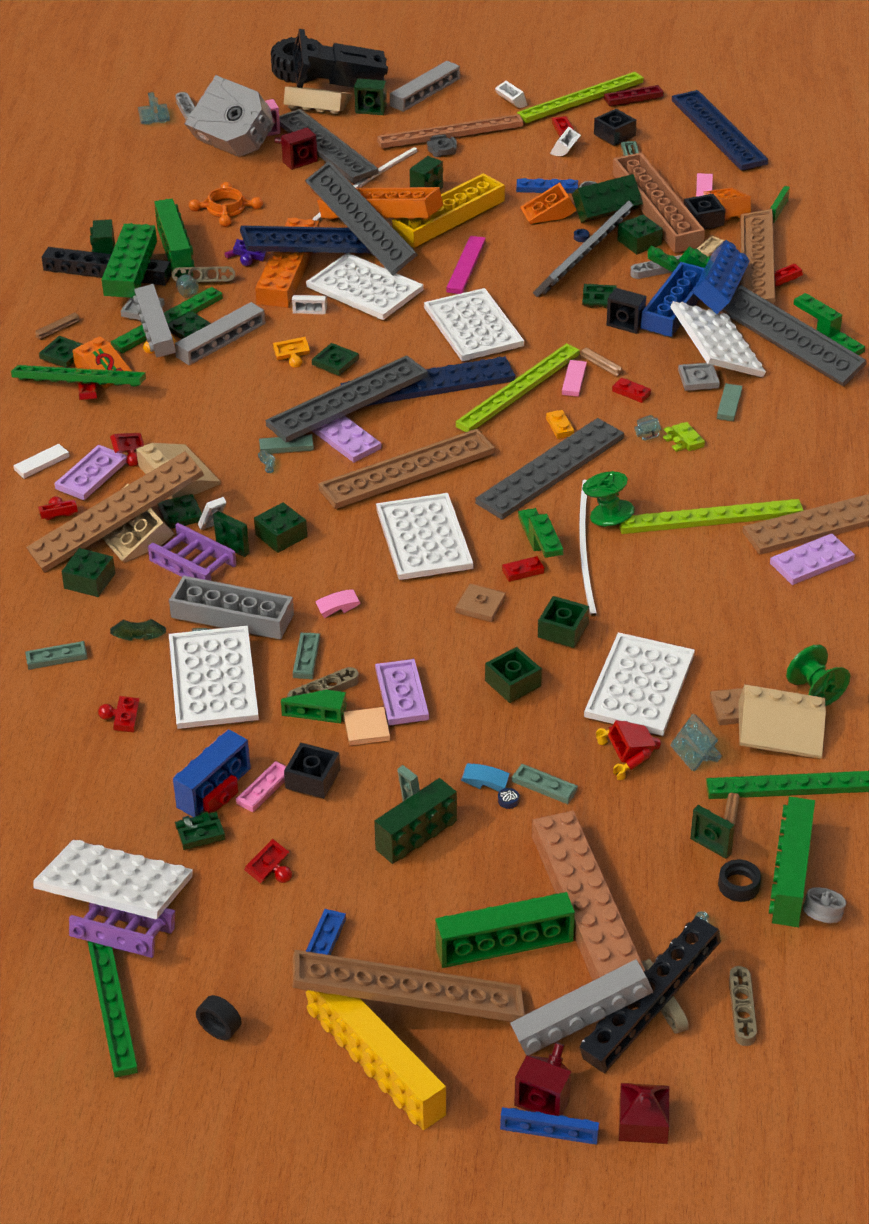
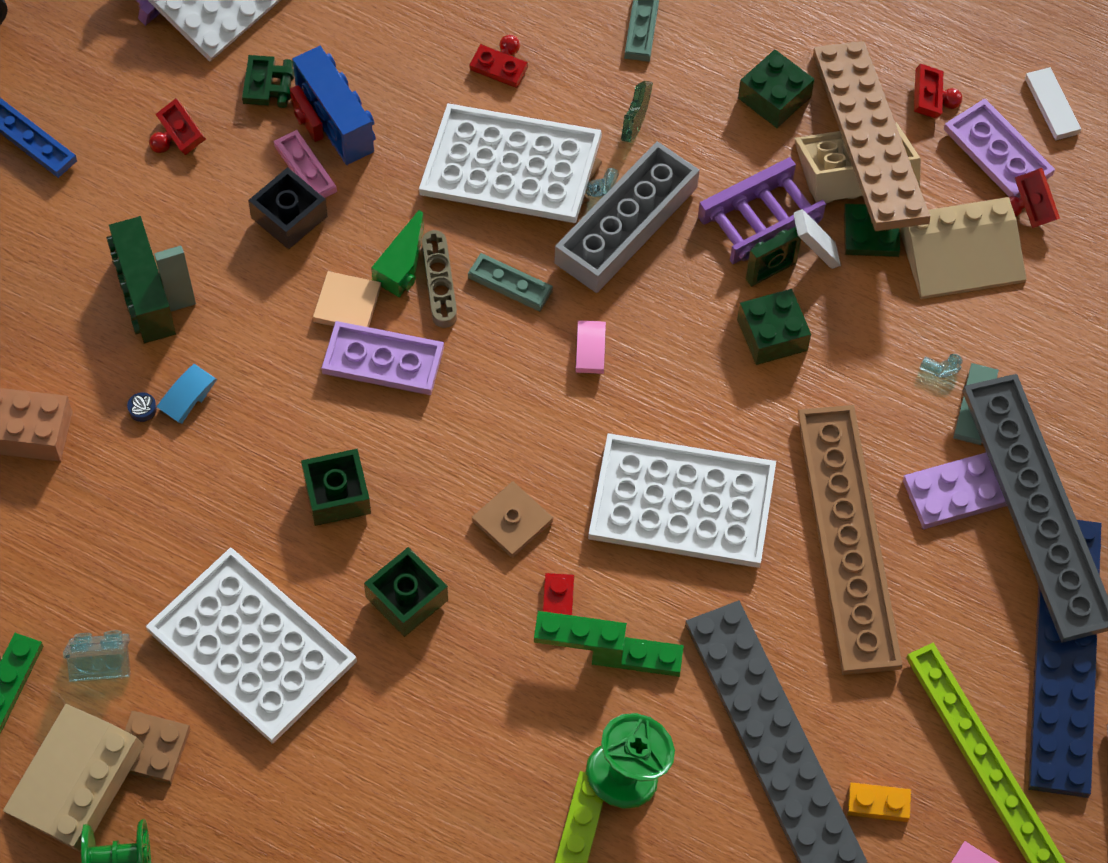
camera: 110 degrees right, 20 degrees up
sand green tile [512,764,578,804] -> none
white piece [579,480,597,616] -> none
red torso [596,720,661,781] -> none

